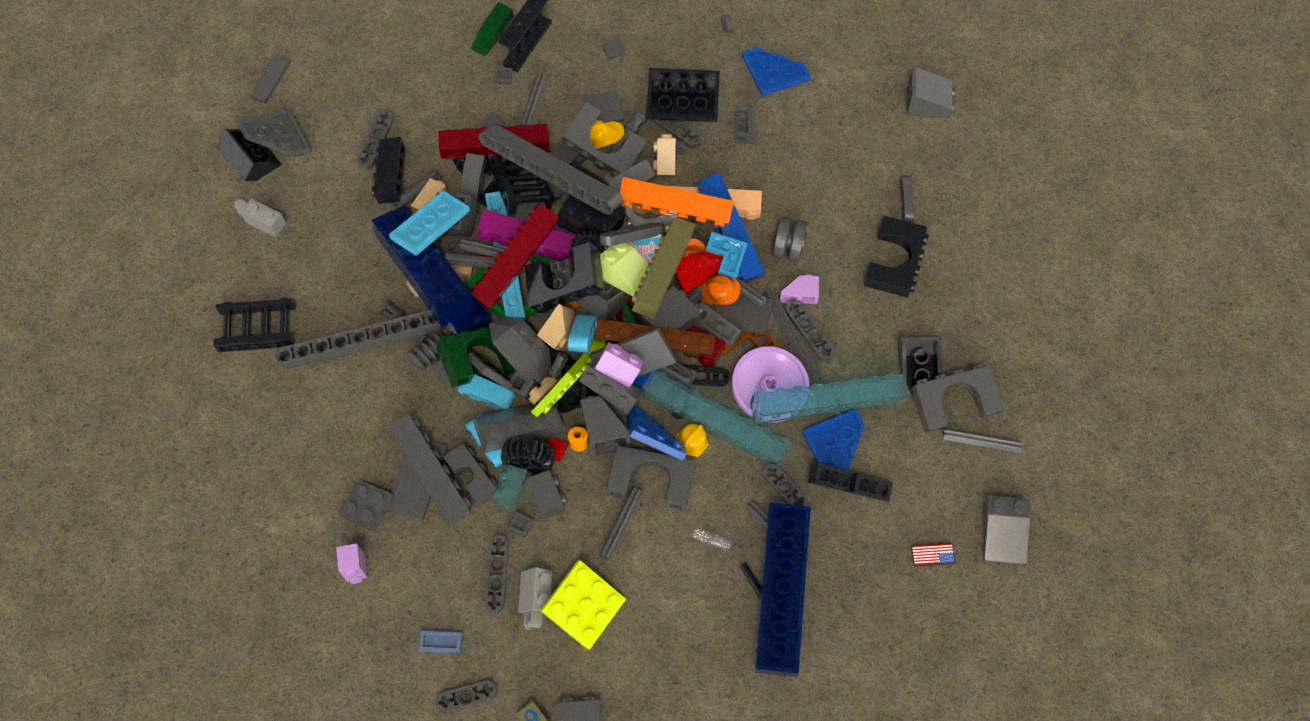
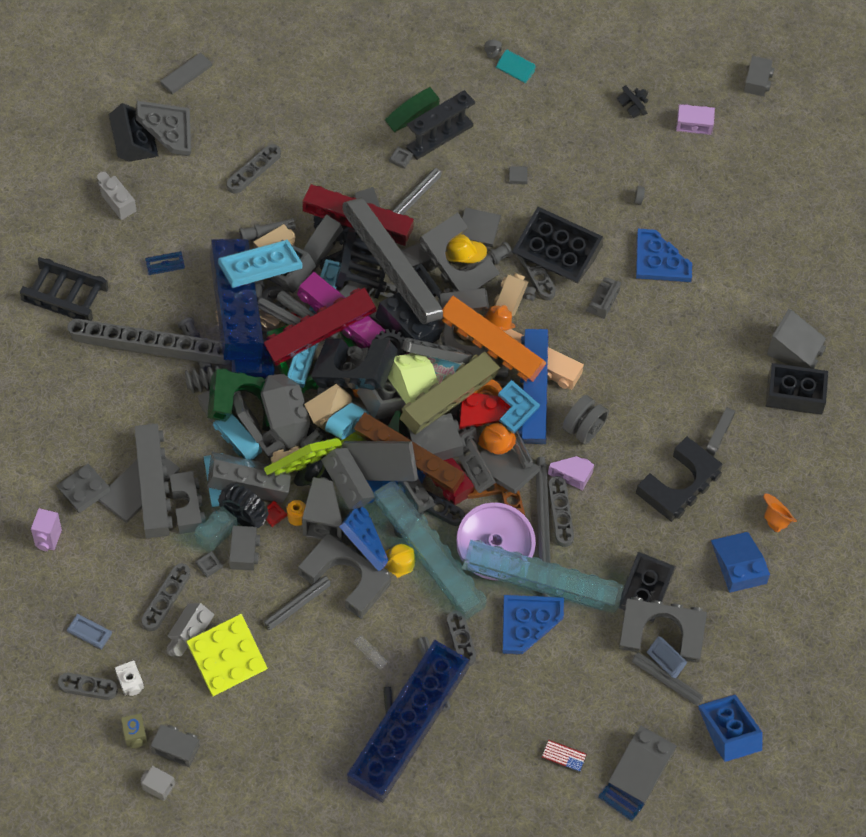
camera: 20 degrees right, 5 degrees down
black brick [371,137,406,204] -> none
lavender brick [595,342,643,387] -> none
black slope [807,463,893,502] -> none
none -> white brick [115,660,144,696]
none -> clear blue tile [145,251,185,275]
none -> orange piece [483,305,516,331]
none -> clear blue tile [598,783,645,822]
none -> sand blue tile [647,637,688,678]
none -> blue slope [698,694,762,762]
none -> blue slope [711,532,770,593]
none -> orange piece [763,493,797,532]
none -> black brick [765,363,828,415]

